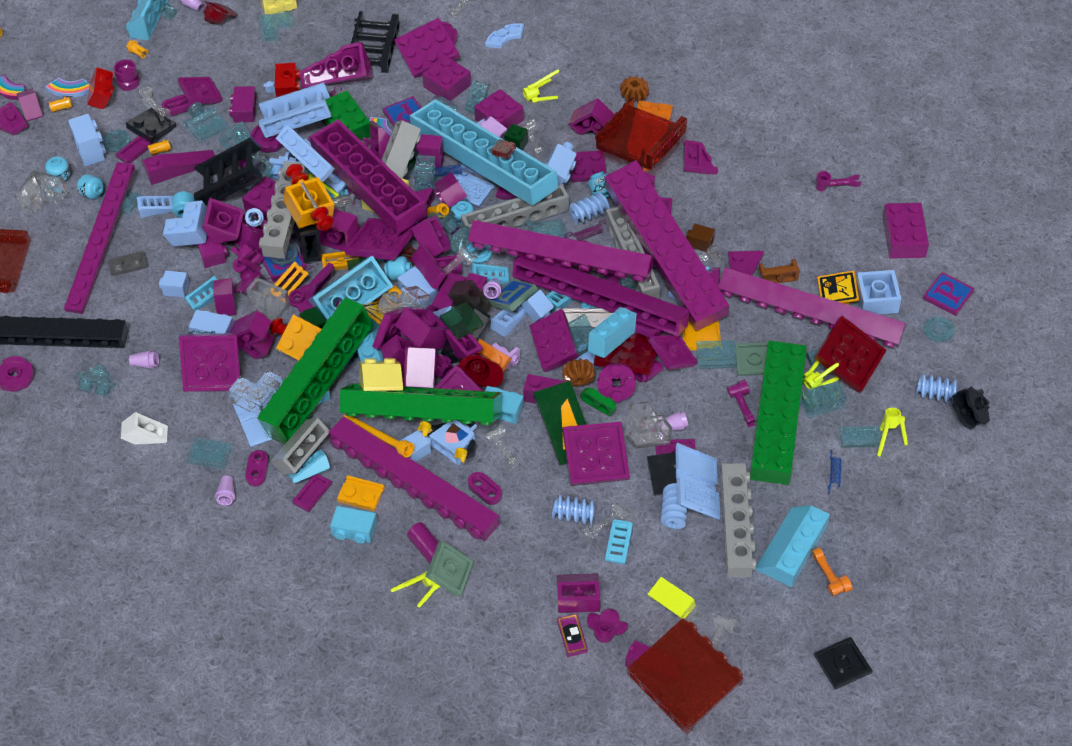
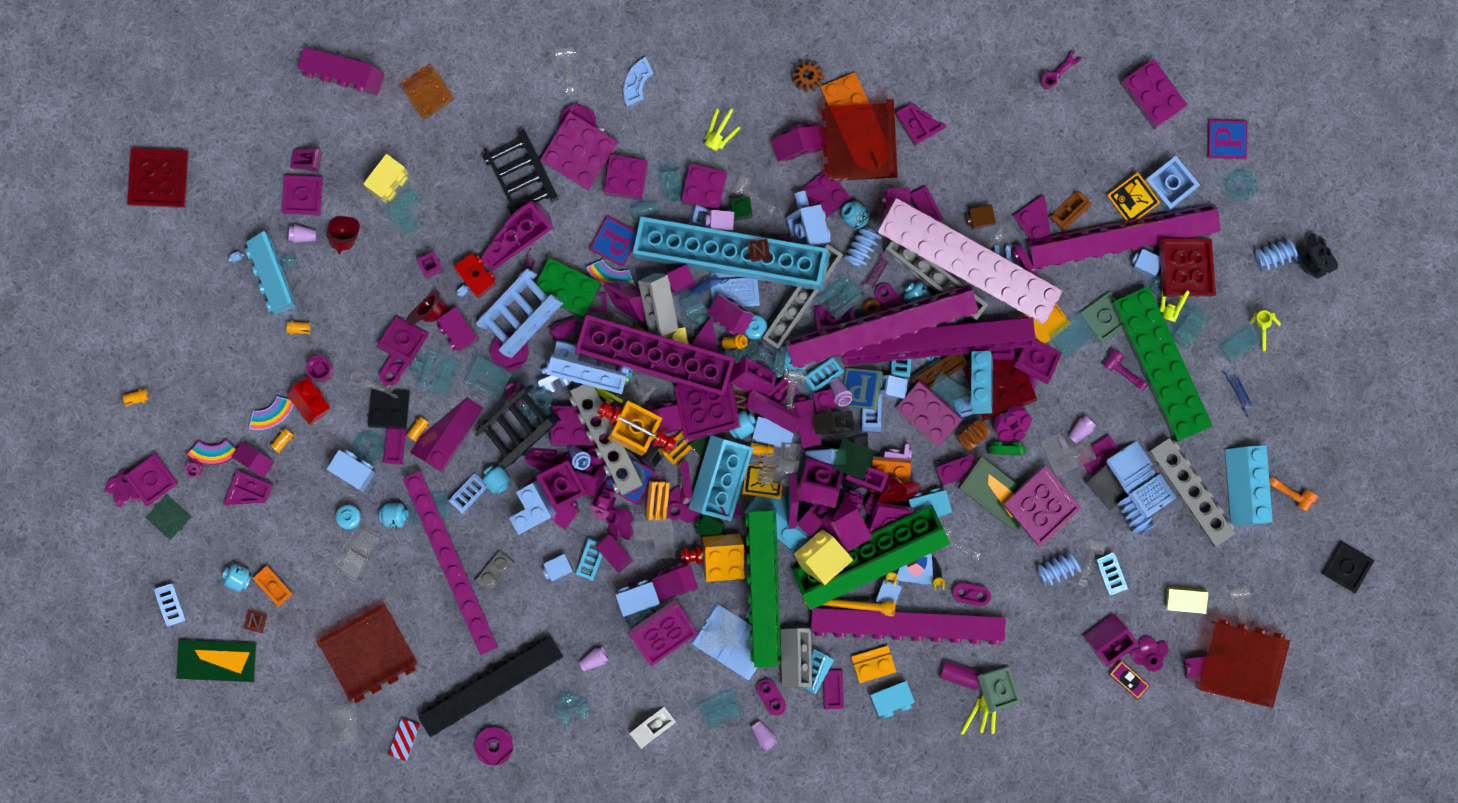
camera: 35 degrees left, 30 degrees up
none -> dark red piece [406,290,448,325]
none -> magenta brick [416,251,444,279]
none -> light blue brick [1132,249,1161,278]

